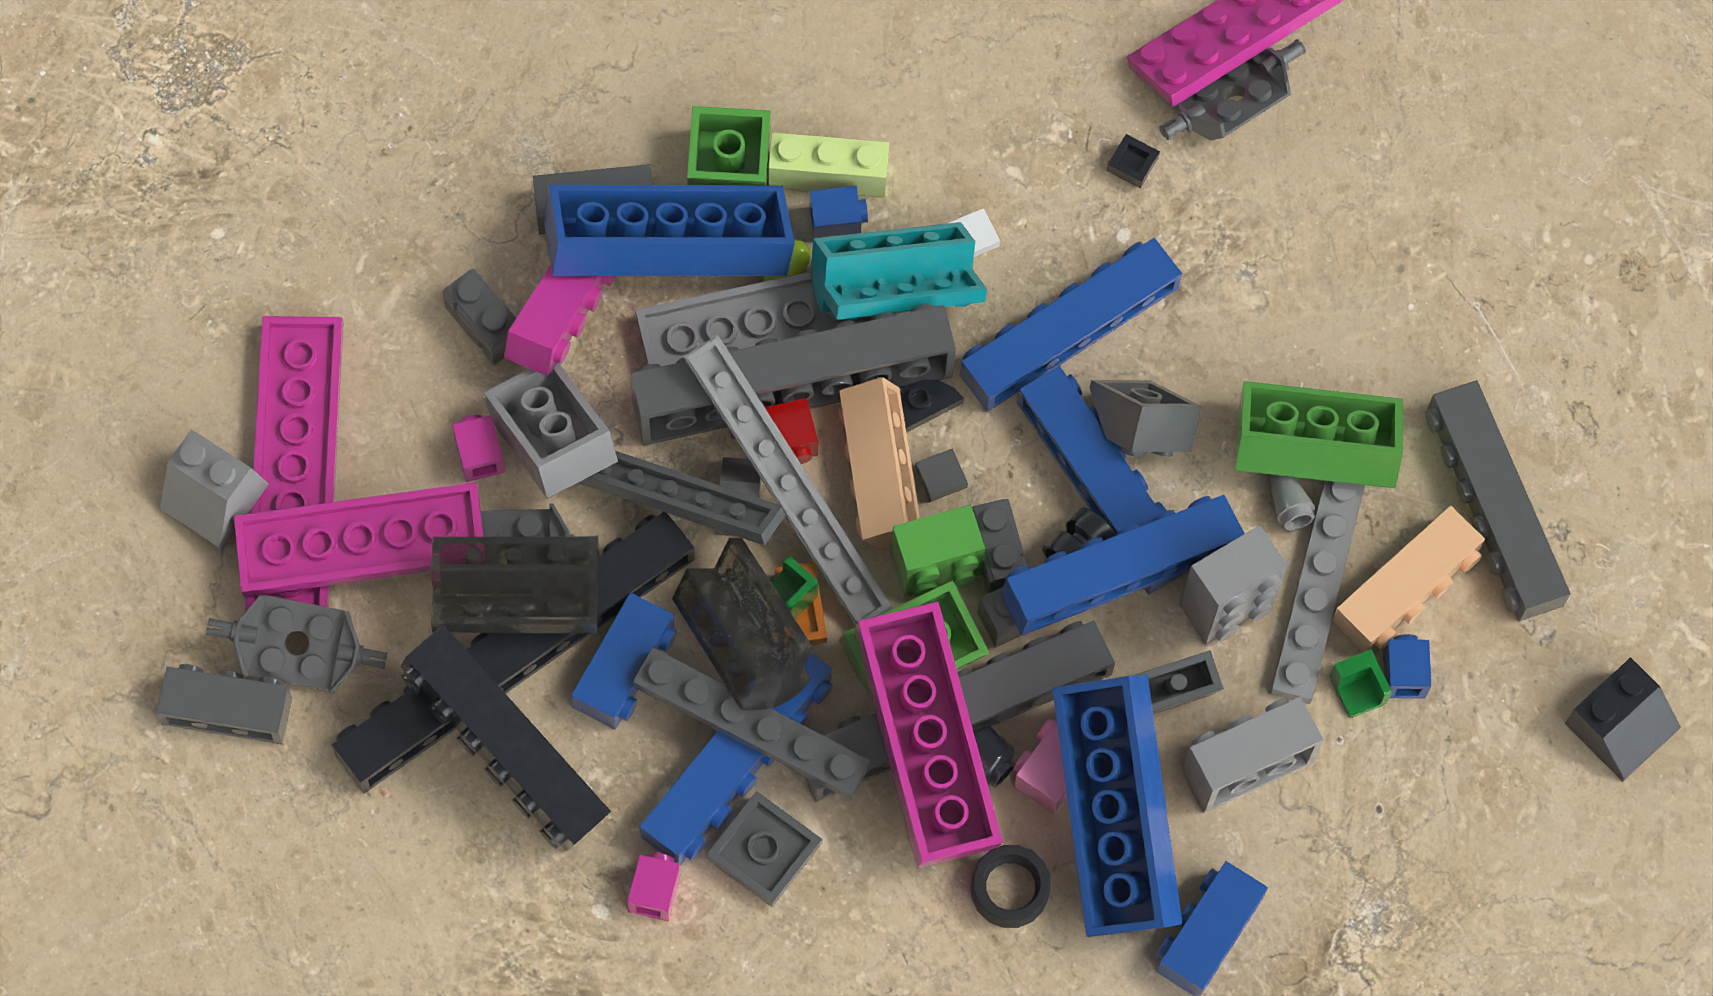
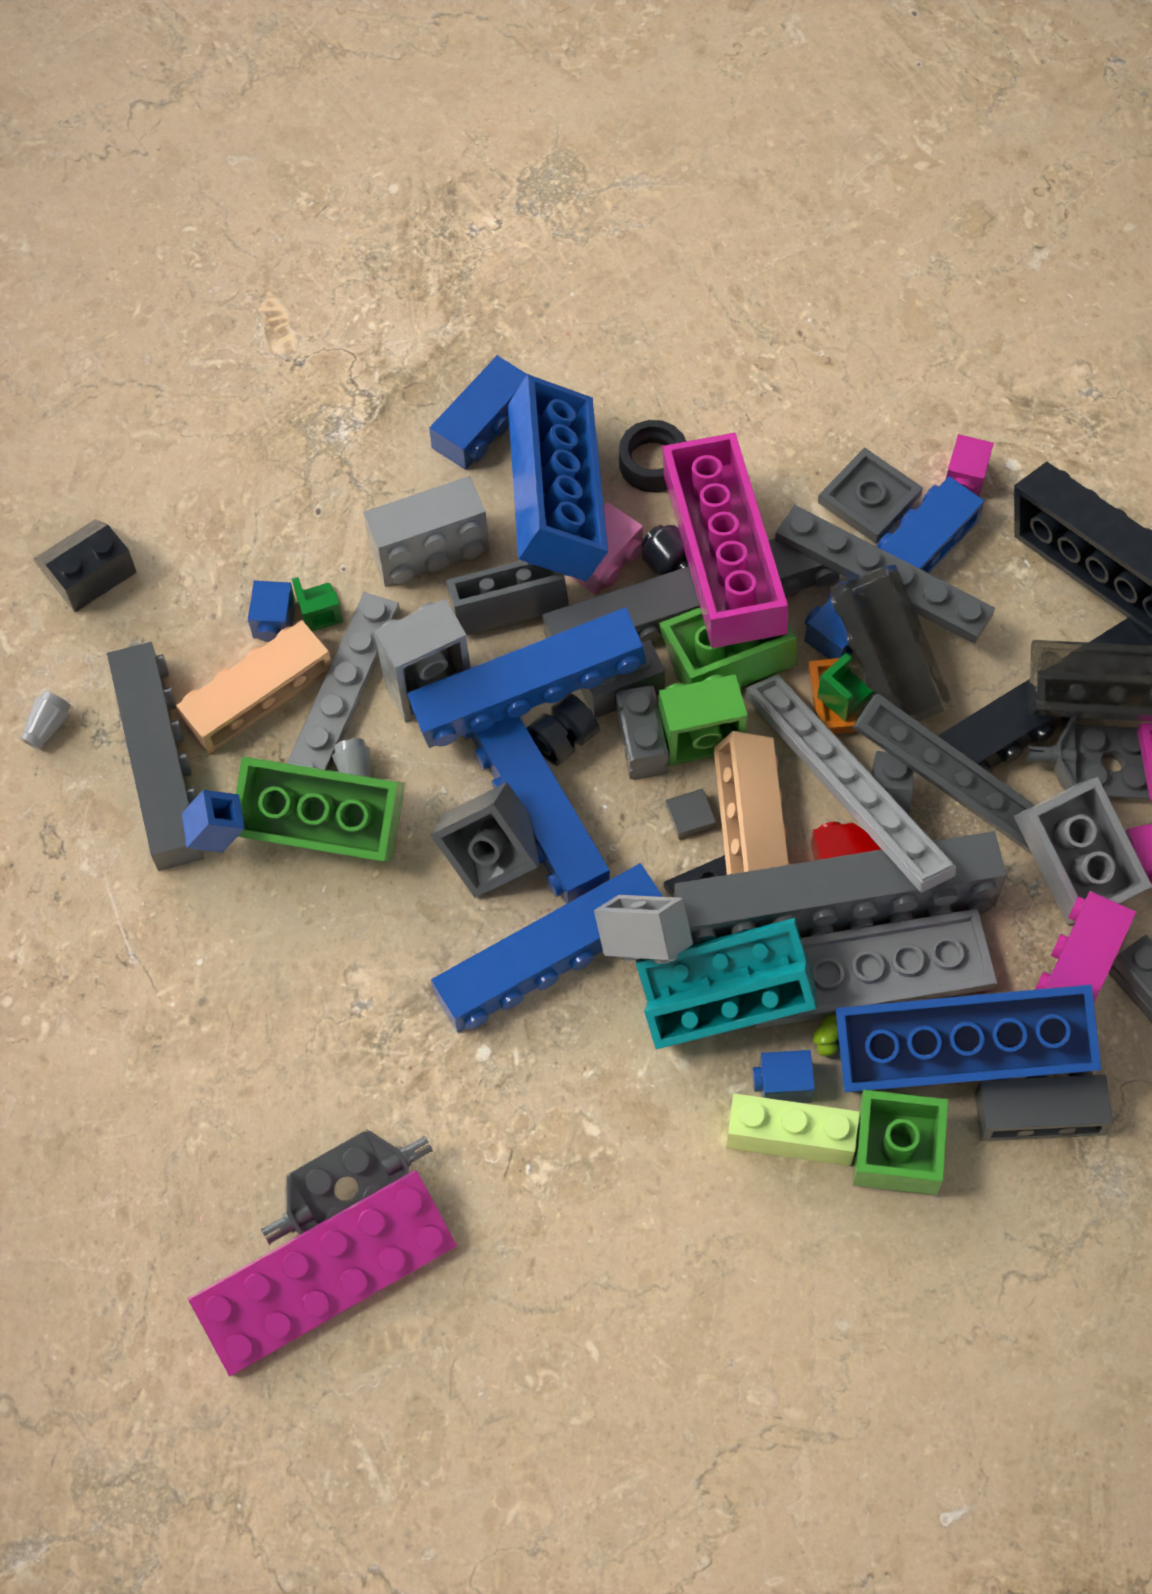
camera: 170 degrees left, 5 degrees down
blue brick [571,592,677,730] -> none
white tile [949,208,1000,257] -> none
black plate [1106,134,1160,189] -> none
none -> light grey cone [20,690,71,750]
none -> blue brick [182,790,245,853]
none -> light grey brick [594,895,693,964]

